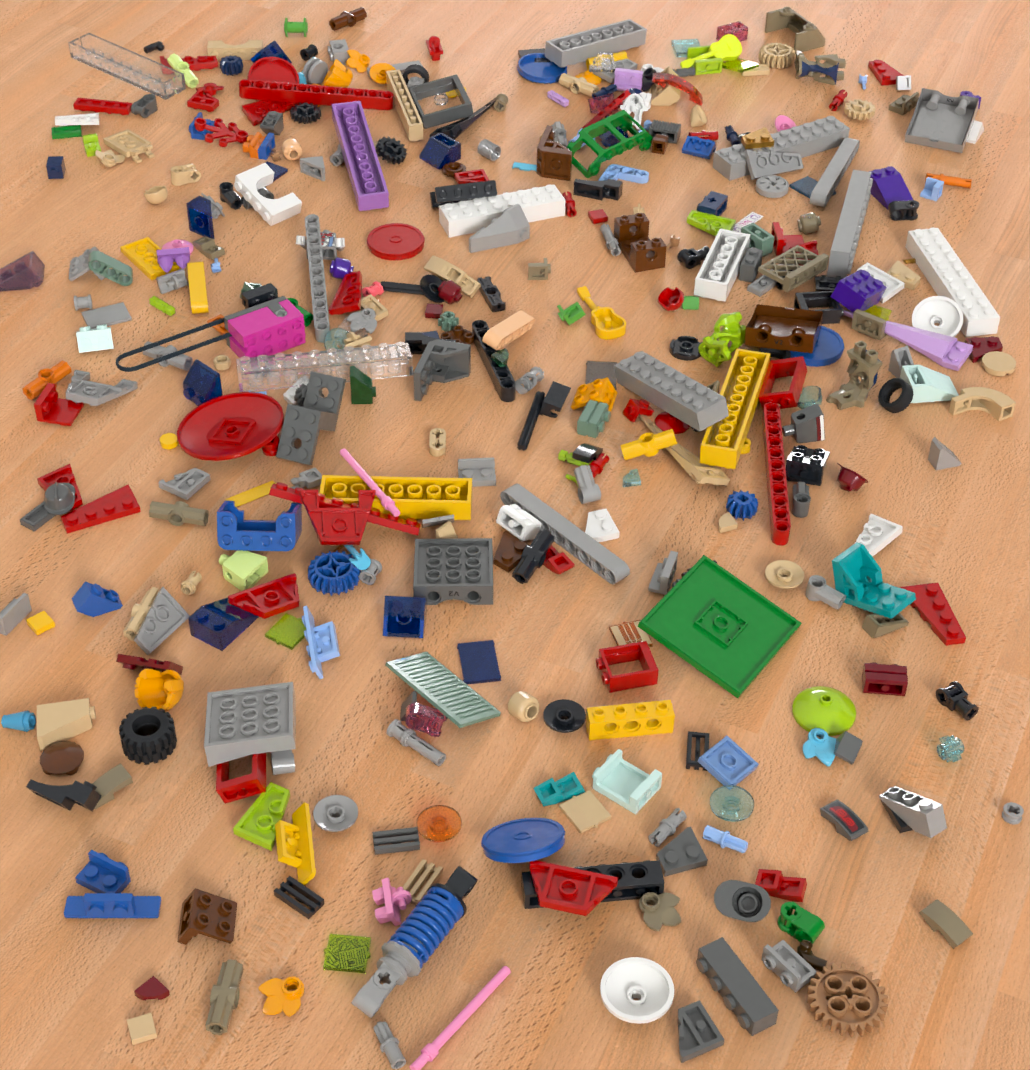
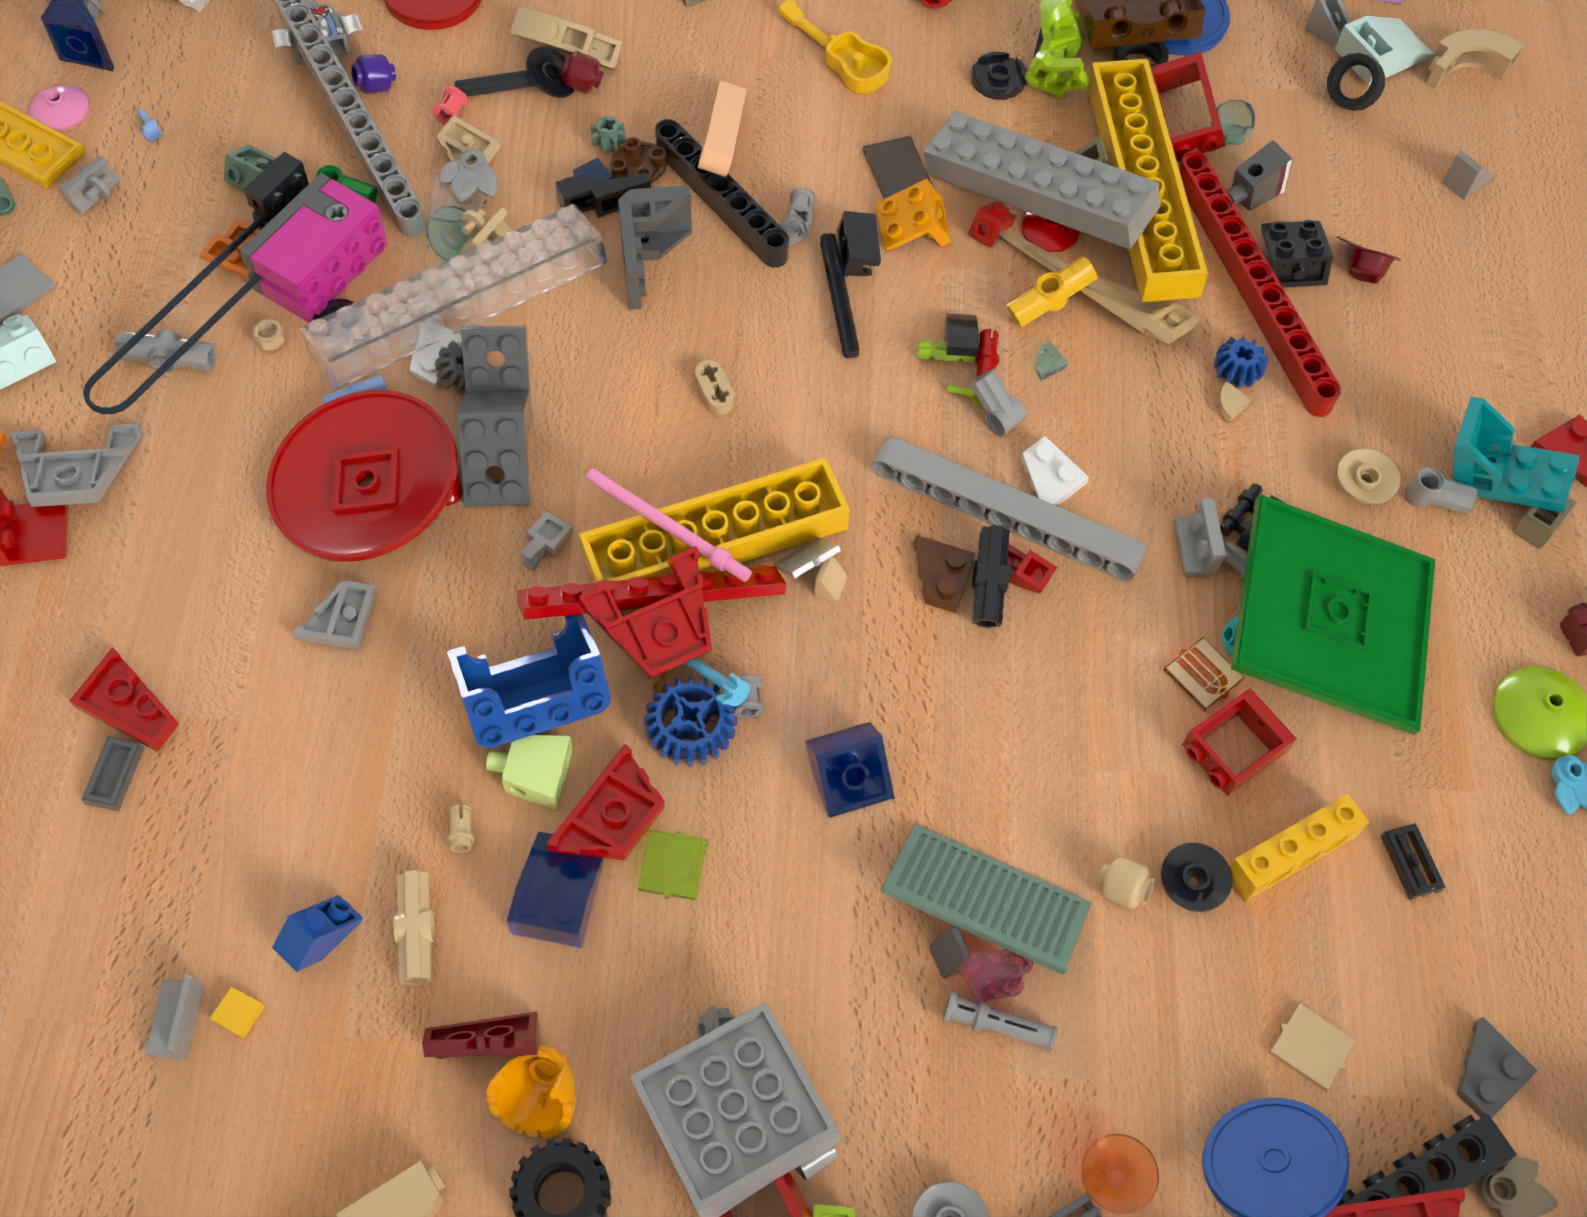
camera: 25 degrees left, 20 degrees up
dark grey piece [44,482,75,515] -> none
red wing [61,484,141,534] -> none
light grey wing [134,587,190,655] -> none
lime axle [149,296,176,316] -> none
dark tan piece [149,501,209,526] -> none
medium lavender tile [156,247,190,273] -> none
yellow tile [160,433,179,450] -> none
clear blue slope [183,359,223,406] -> none
yellow beam [187,262,209,314] -> none
dark tan slope [193,236,225,260] -> none
yellow sticker [225,480,276,507] -> none
light blue bracket [302,605,340,679] -> none
red wing [328,271,362,315] -> none
dark green slope [350,366,376,404] -> none
dark grey piece [413,538,493,605] -> none
dark red tile [425,303,443,319] -> none
clear blue piece [457,640,501,684] -> none
light grey bracket [458,457,496,487] -> none
black piece [477,276,506,312] -> none
clear green tile [491,348,509,367] -> none
white brick [496,504,542,541] -> none
teal slope [533,772,585,806] -> none
bright green bracket [557,302,586,325] -> none
sand green brick [577,400,611,438] -> none
light aqua panel [592,749,662,815] -> none
light grey pin [648,808,687,847] -> none
medium blue plate [697,736,759,791] -> none
light blue axle [703,825,748,853] -> none
clear light blue dish [709,785,754,822] -> none
dark grey piece [792,482,811,518] -> none
dark tan hips [826,341,883,410] -> none
white wing [855,514,903,557] -> none

